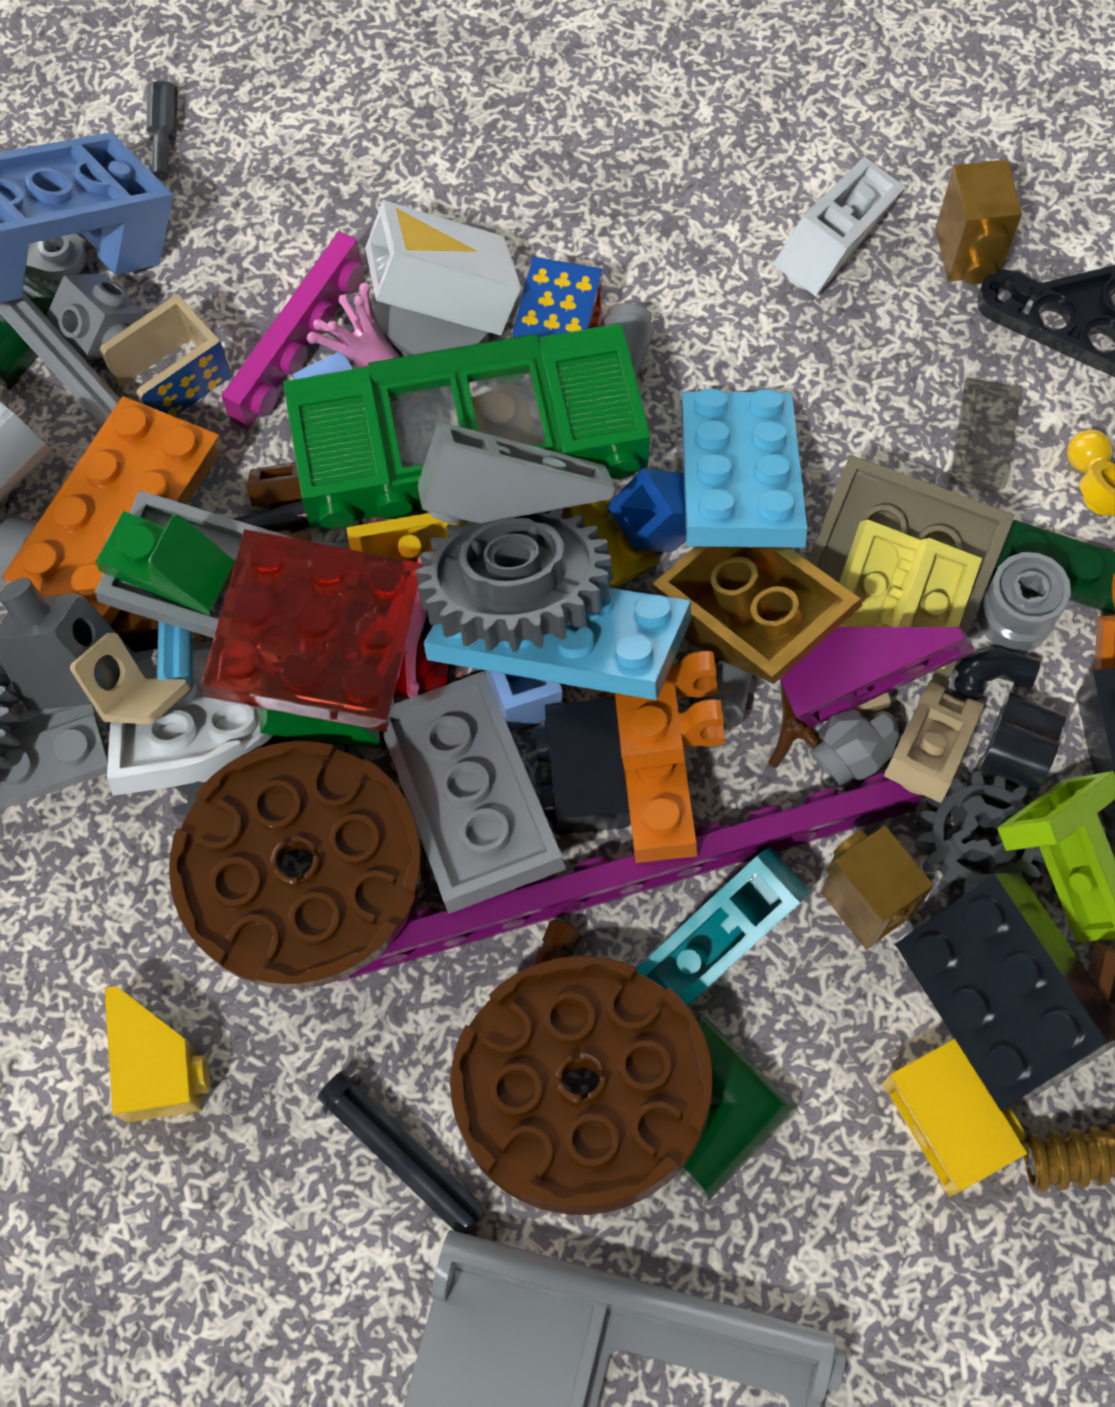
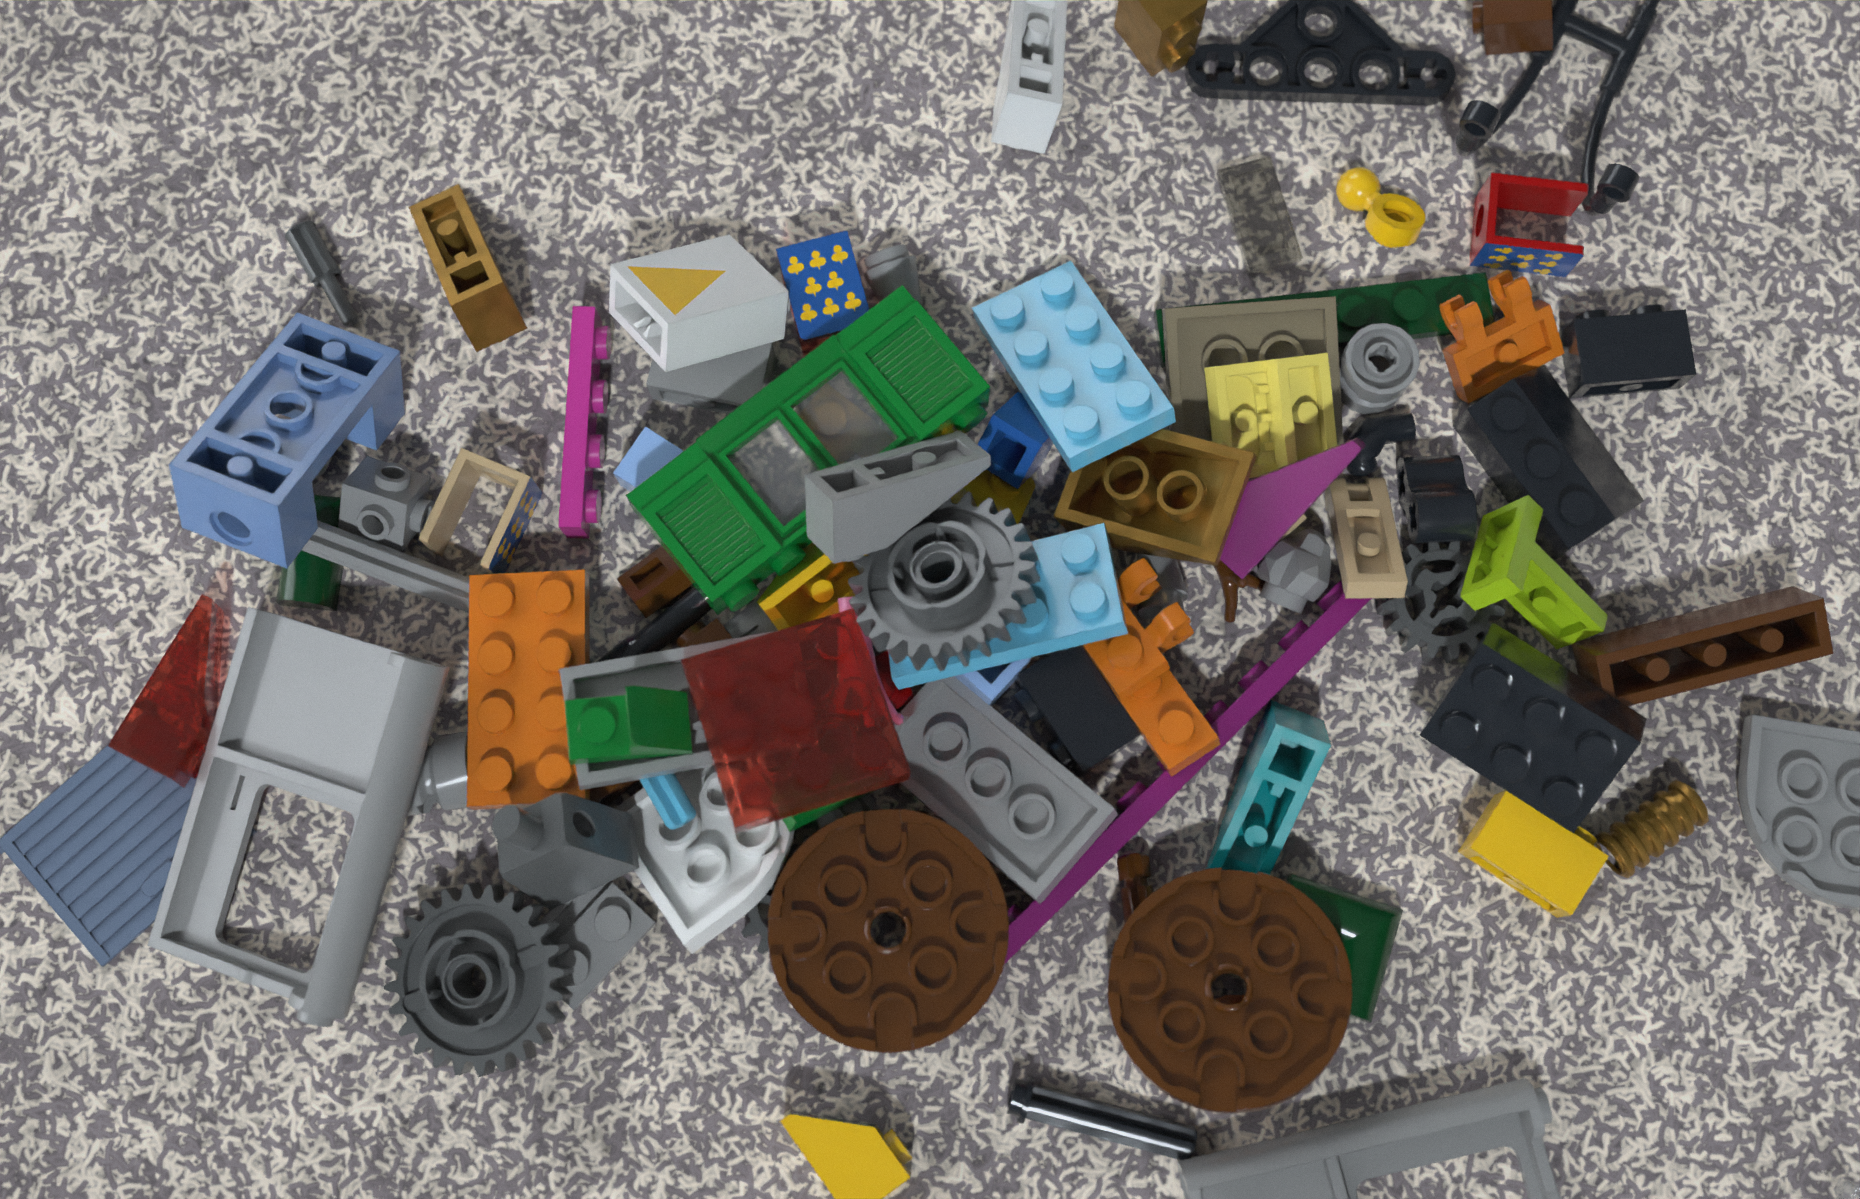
camera: 30 degrees left, 10 degrees up
tan bracket [70,633,190,725] -> none
bright pink piece [307,282,425,409] -> none
pearl gold brick [821,825,934,950] -> none
none -> pearl gold slope [409,184,527,352]

